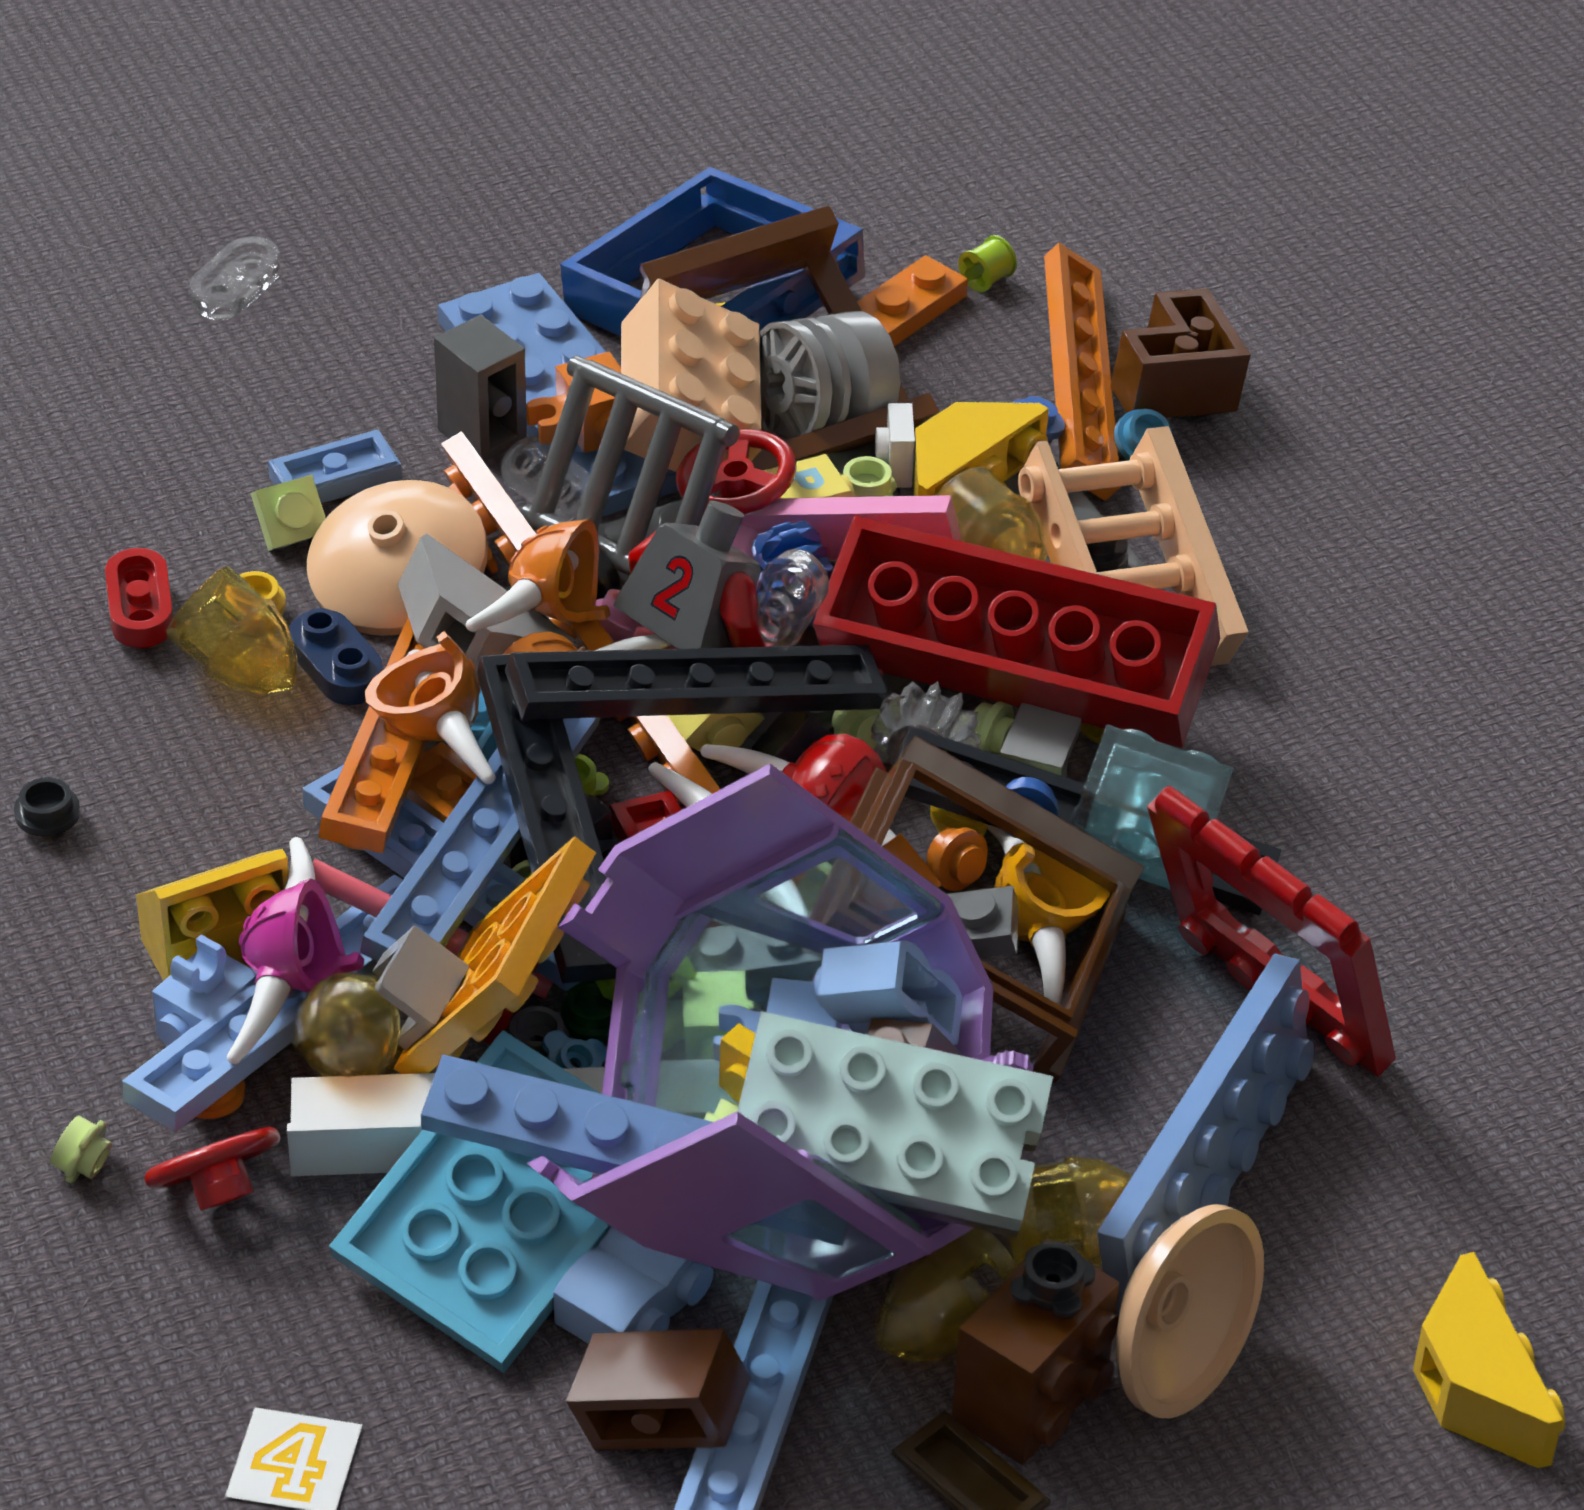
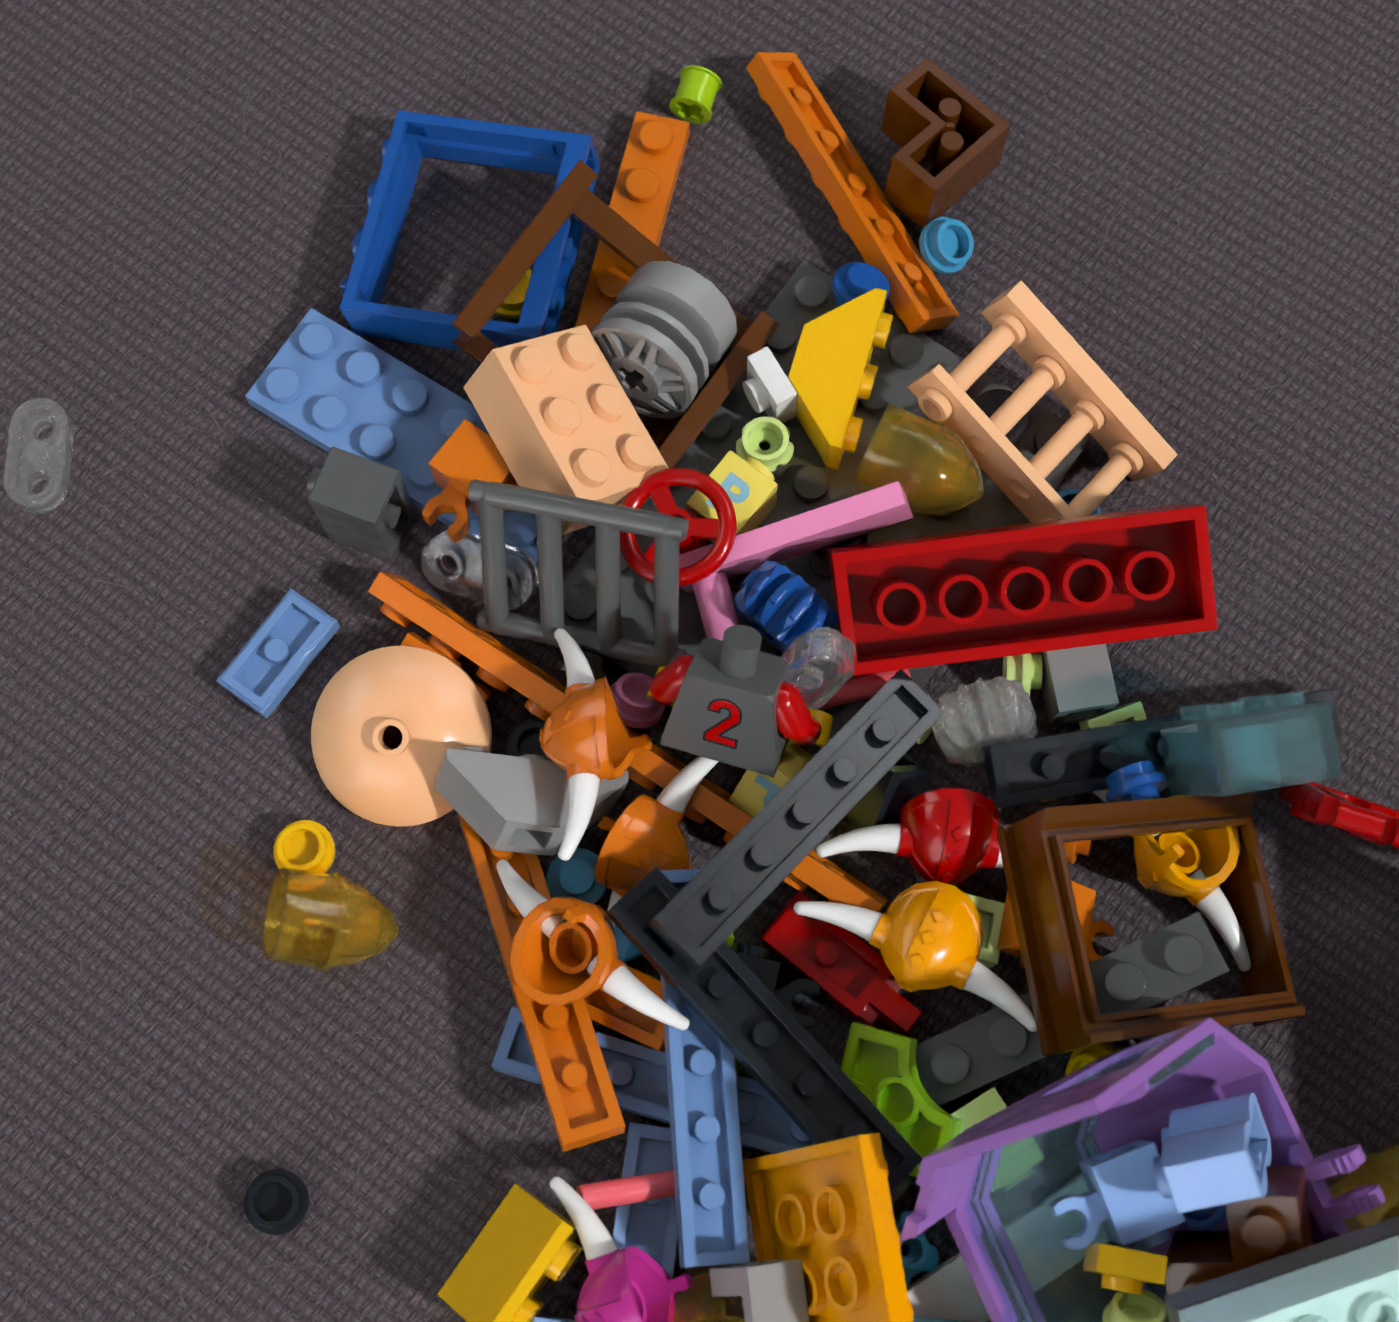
camera: 25 degrees left, 30 degrees up
red plate [105,548,174,649] -> none
yellowish green plate [250,474,326,551] -> none
dark blue plate [289,608,383,705] -> none

